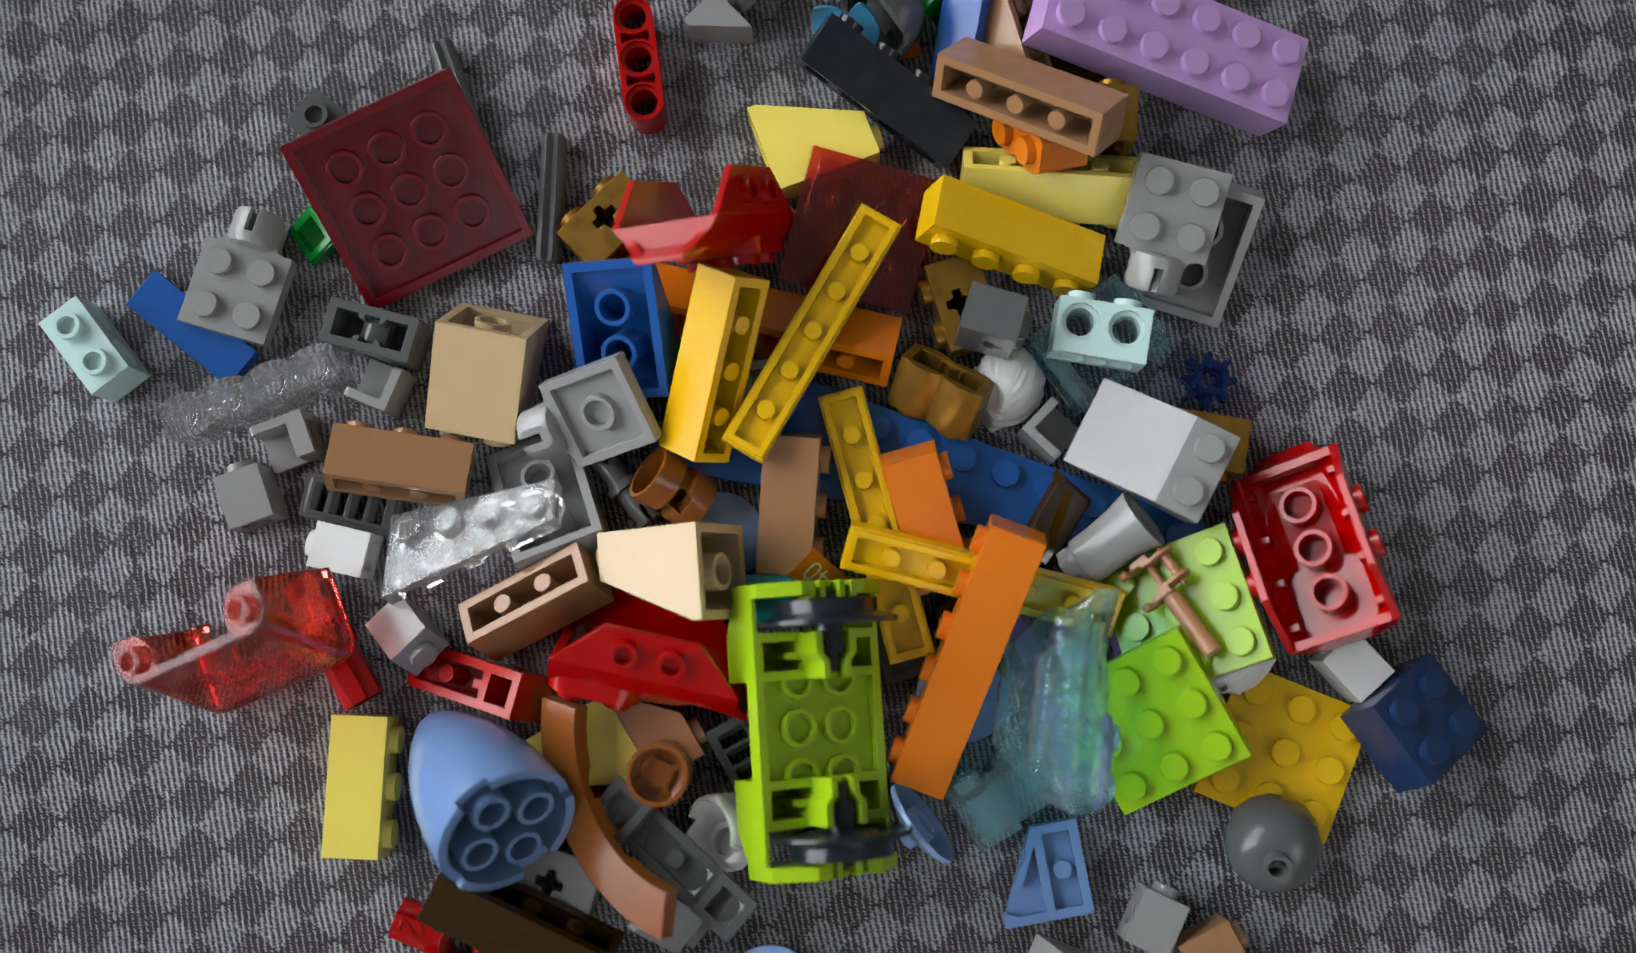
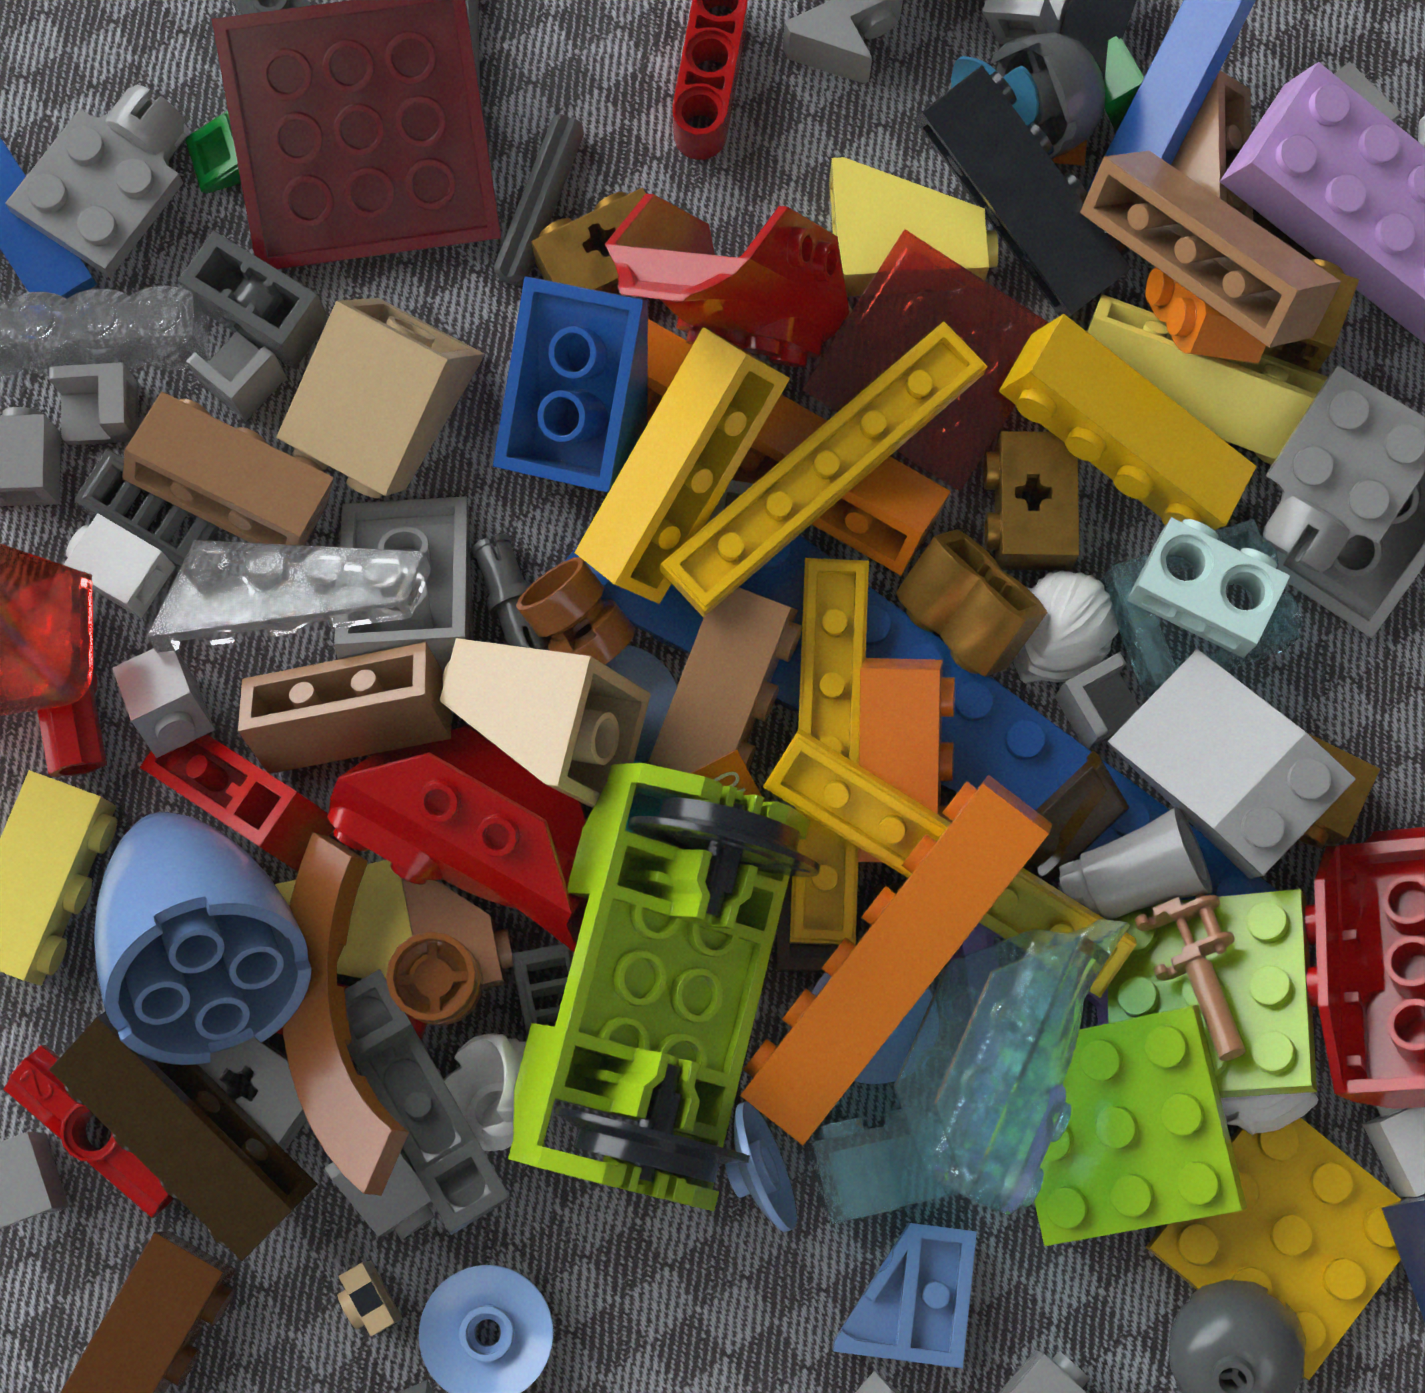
camera: 15 degrees right, 5 degrees down
light grey plate [516,351,663,468] -> none
dark grey brick [953,281,1034,360] -> none
clear blue gear [1176,351,1238,410] -> none

